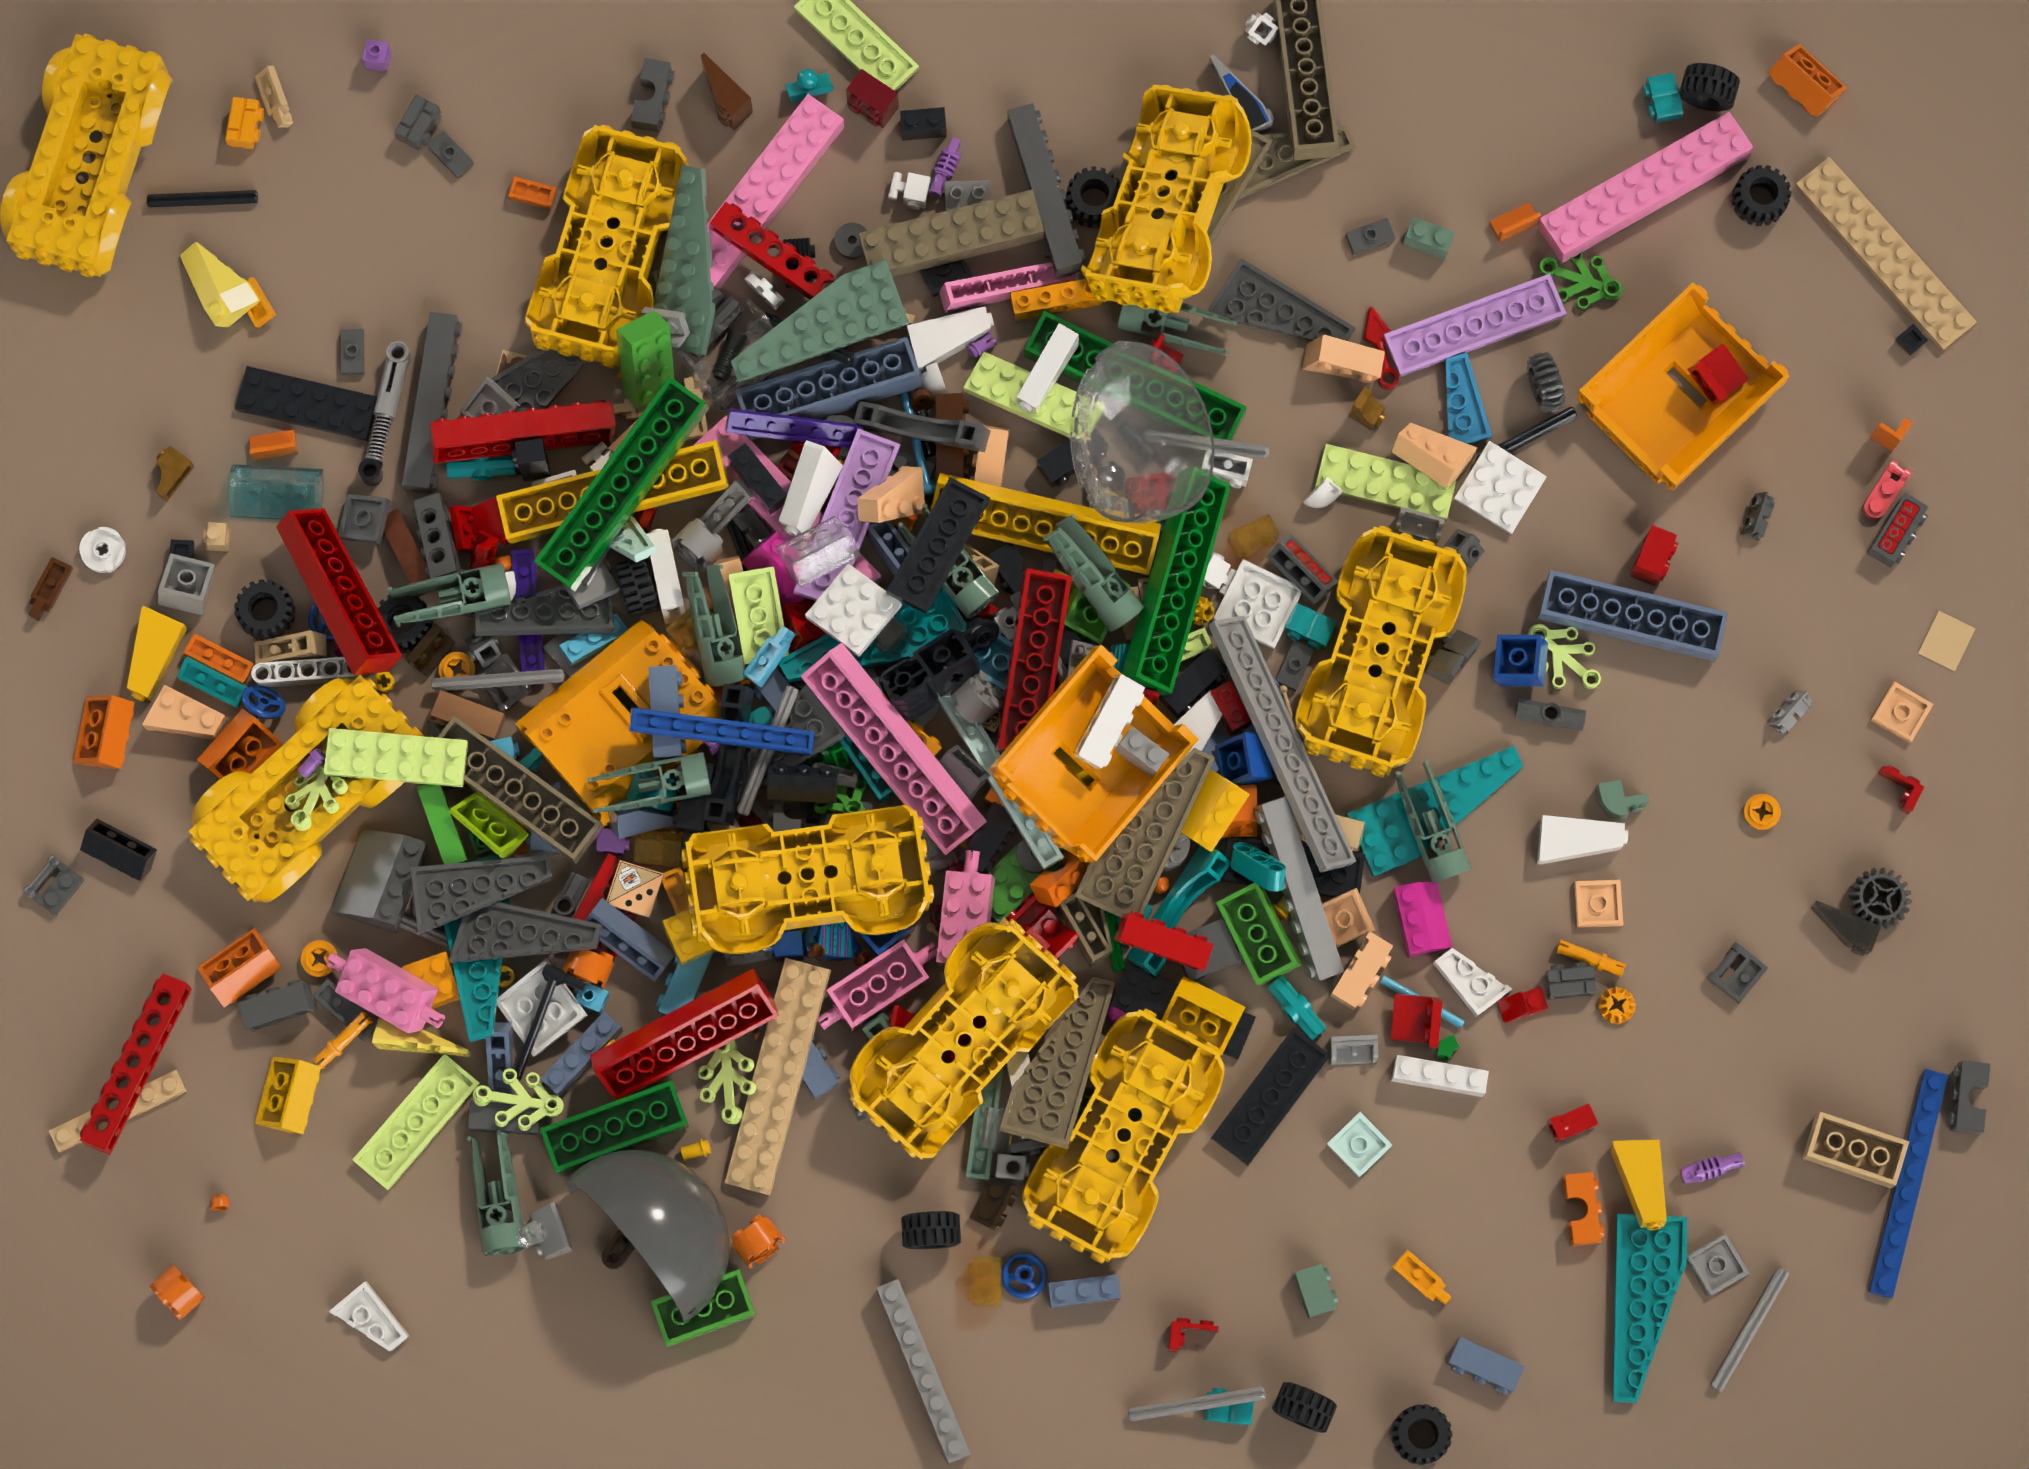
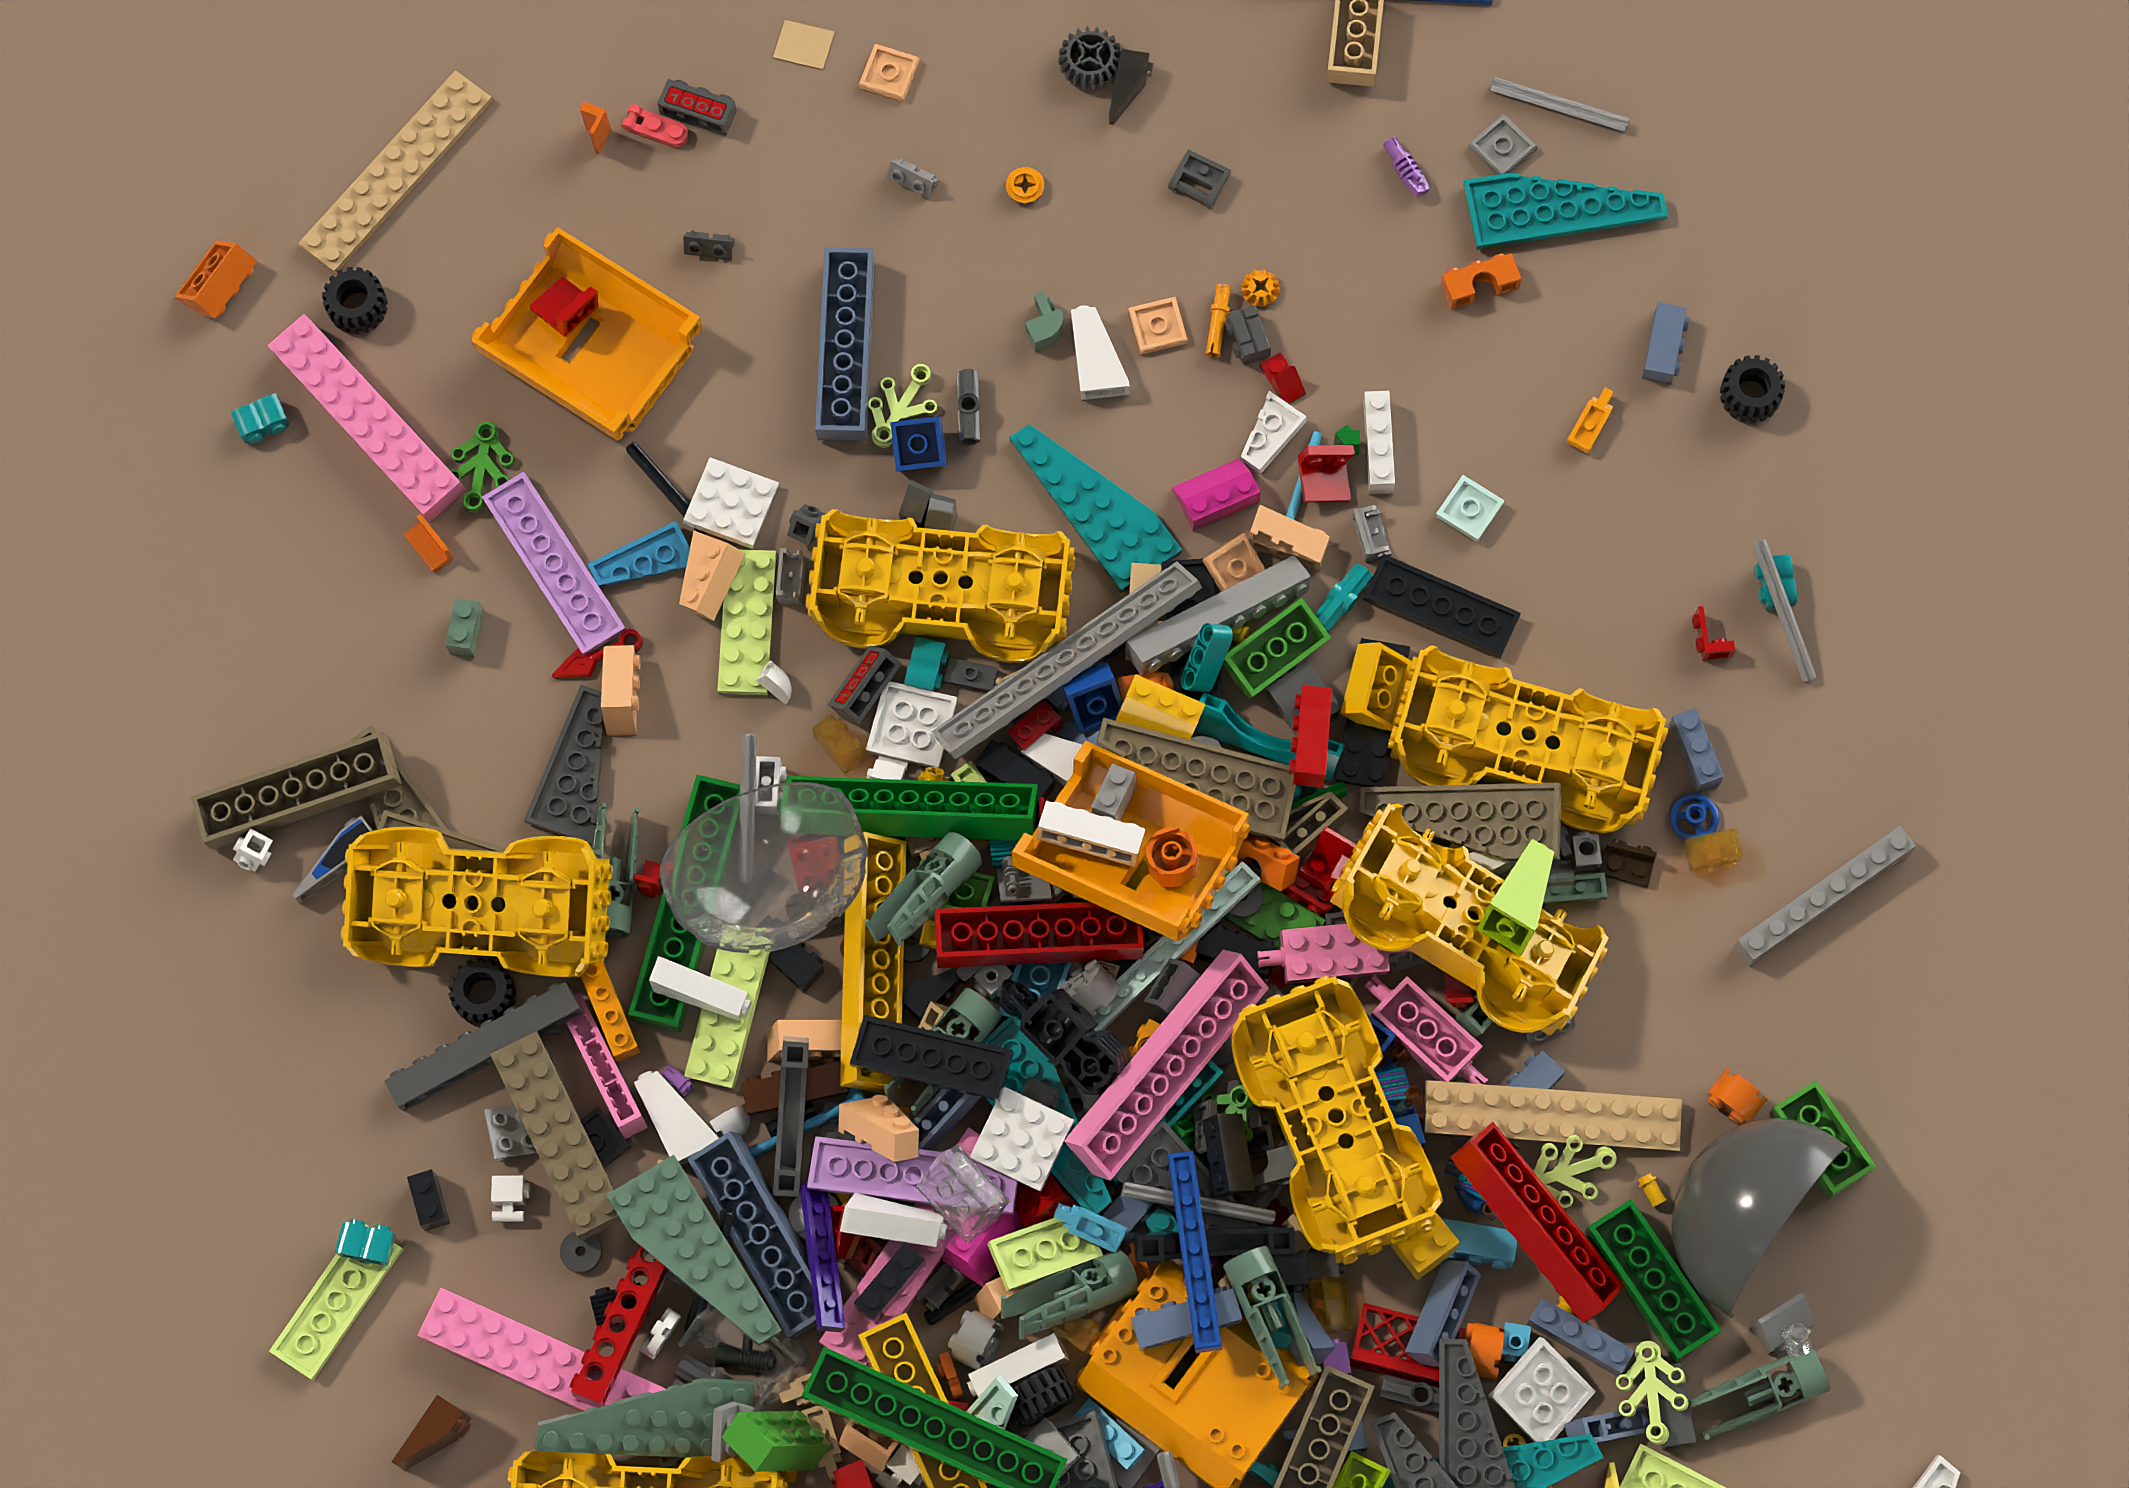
camera: 95 degrees left, 5 degrees down
black bar [513,963,588,1080] -> none
dark brown plate [602,1230,635,1270] -> none
tile [607,860,664,918] -> none
light orange plate [662,866,691,915] -> none
light grey plate [699,478,754,534] -> none
teal tile [785,68,834,103] -> none
dark red brick [846,69,899,128] -> none
black tyre [901,1211,961,1249] -> none
reddish brown tile [910,389,934,412] -> none
medium lavender hinge [928,137,962,198] -> none
magenta hinge [1106,1006,1126,1024] -> none
black tyre [1272,1382,1337,1433] -> none
sand green brick [1294,1264,1339,1319] -> none
dark grey plate [1345,218,1395,255] -> none
pearl gold arch [1349,387,1386,431] -> none
sand green piece [1394,760,1472,884] -> none
dark grey gear [1527,352,1566,413] -> none
red bracket [1547,1104,1598,1143] -> none
yellow slope [1610,1140,1667,1230] -> none
red brick [1630,525,1679,586] -> none
black tyre [1679,63,1740,111] -> none
red bracket [1878,765,1925,814] -> none
black plate [1895,324,1928,356] -> none
none -> teal brick [335,1219,396,1266]
none -> orange plate [936,1351,964,1400]
none -> orange brick [1146,827,1199,887]
none -> slope [1477,839,1554,956]

